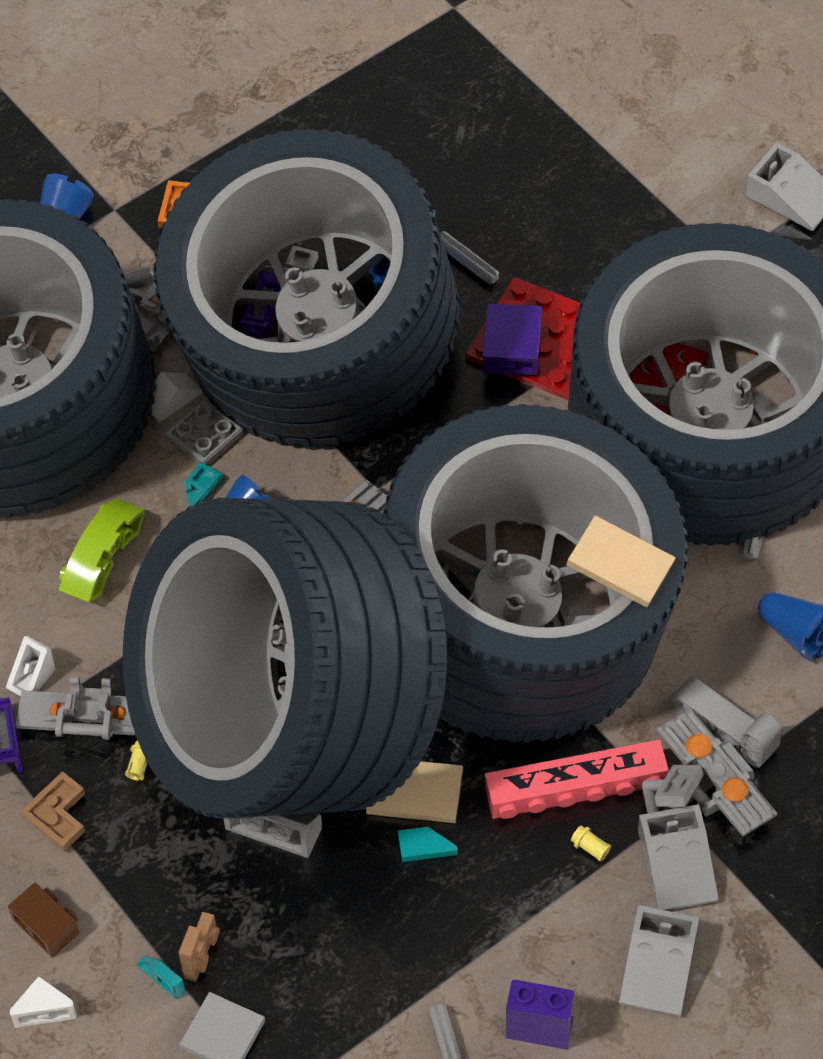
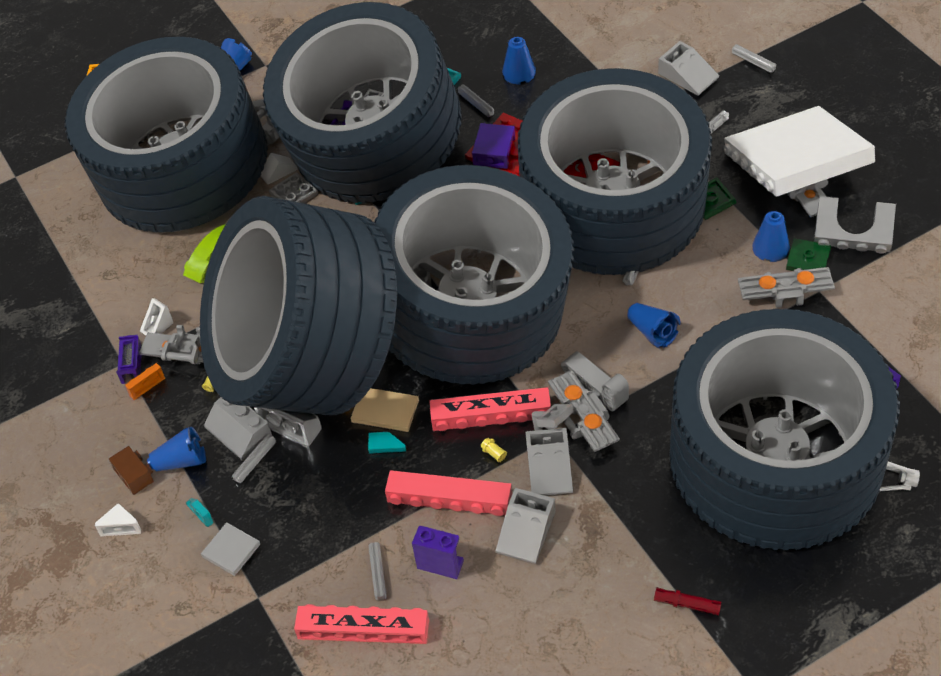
camera: 10 degrees right, 5 degrees down
medium nougat plate [20,771,85,852] -> none
medium nougat plate [179,912,219,982] -> none
tan tile [566,515,676,607] -> none
none -> orange plate [125,363,165,400]
none -> blue cone [147,427,206,472]
none -> light grey slope [204,397,272,460]
none -> light grey axle [232,434,276,483]
none -> coral brick [385,471,512,516]
none -> blue cone [502,37,535,84]

